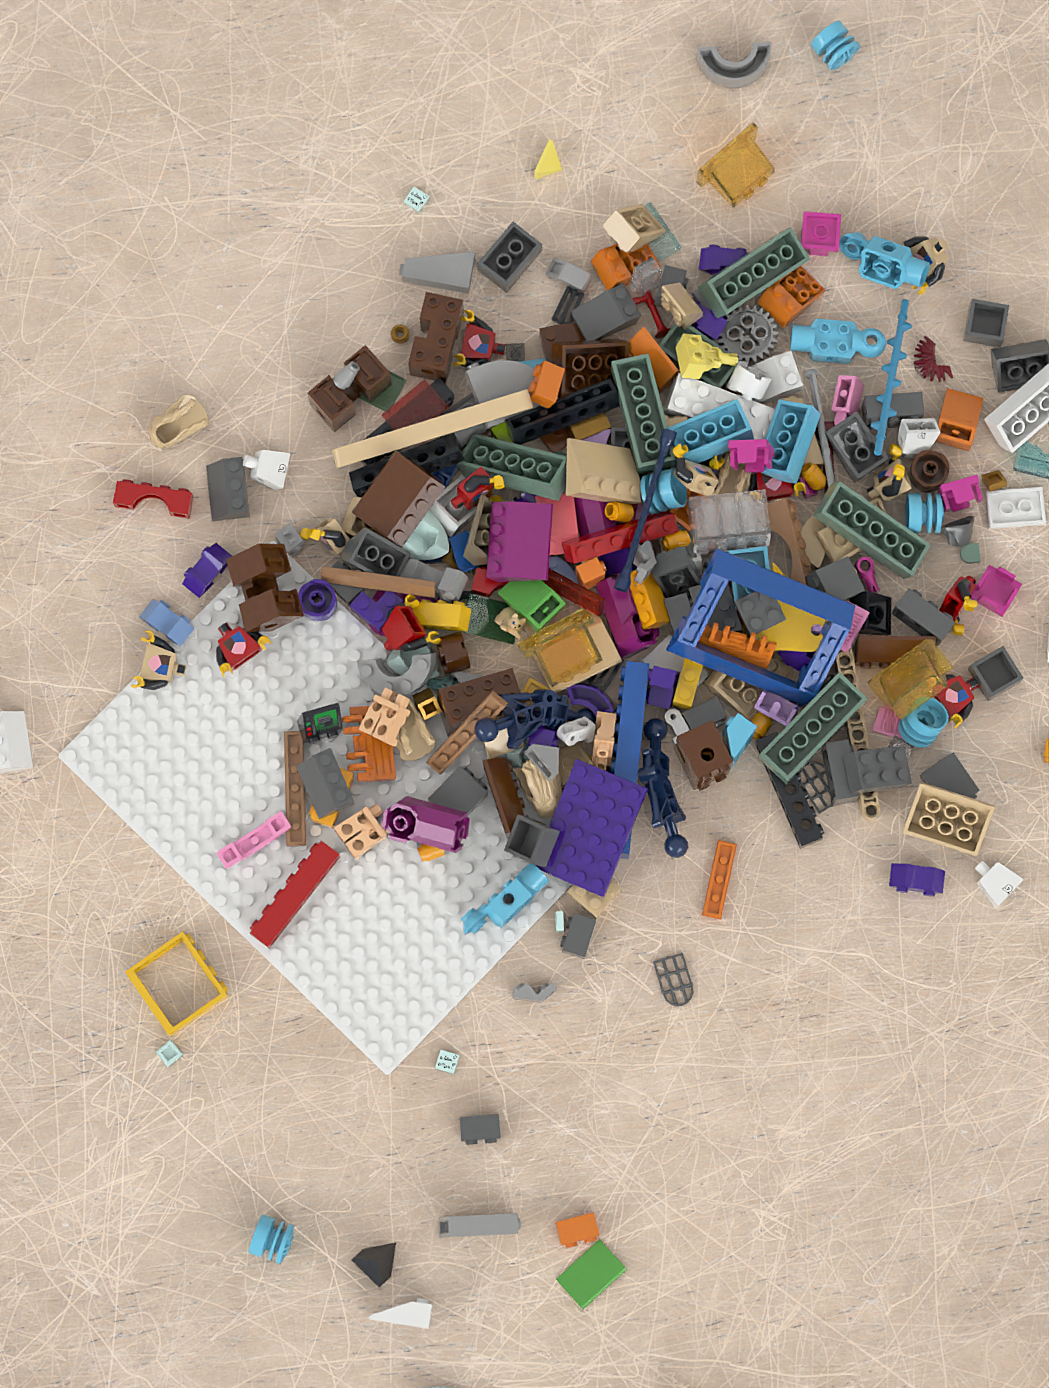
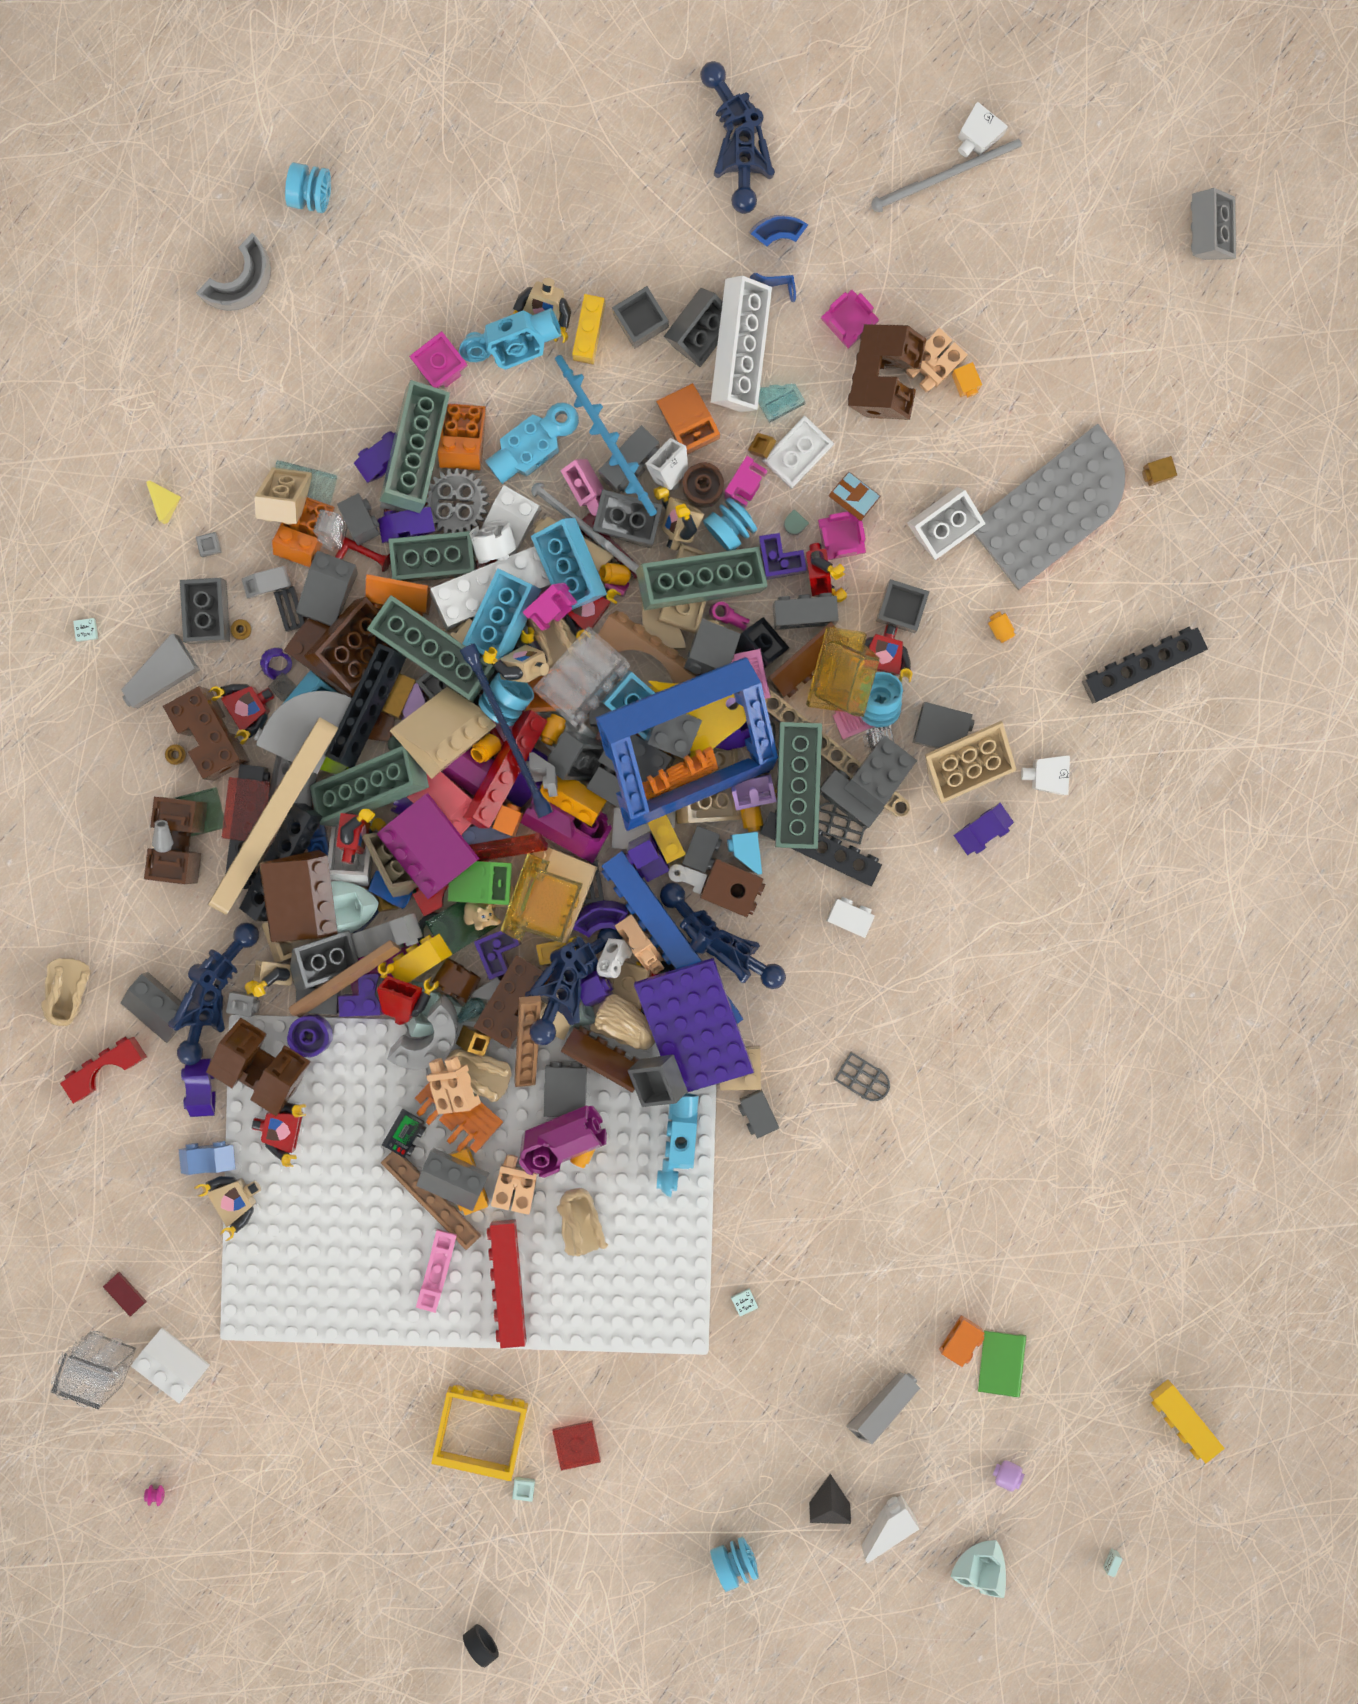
camera: 45 degrees left, 10 degrees up
white torso [243,450,290,490] -> none
dark grey brick [459,1114,501,1145] -> none
light grey slope [512,983,557,1003] -> none
light grey slope [524,744,559,782] -> none
orange brick [528,360,565,408] -> none
light aqua tile [555,911,564,933] -> none
tan slope [661,282,703,330] -> none
light yellow brick [676,333,738,379] -> none
clear yellow windscreen [696,122,775,208] -> none
orange tile [702,840,737,920] -> none
dark red hair [913,335,953,382] -> none
dark grey hat [941,516,975,546] -> none
none -> dark red tile [103,1272,147,1317]
none -> dark blue piece [168,922,259,1066]
none -> light grey tile [196,532,222,558]
none -> pearl gold plate [231,619,252,640]
none -> dark purple piece [260,647,292,680]
none -> black tyre [463,1624,499,1668]
none -> dark purple brick [474,925,522,980]
none -> clear red tile [552,1420,601,1471]
none -> tan hair [557,1188,608,1257]
none -> yellow brick [572,294,606,365]
none -> dark purple brick [758,533,807,580]
none -> white brick [826,897,875,938]
none -> tile [829,472,881,521]
none -> lavender head [993,1460,1025,1492]

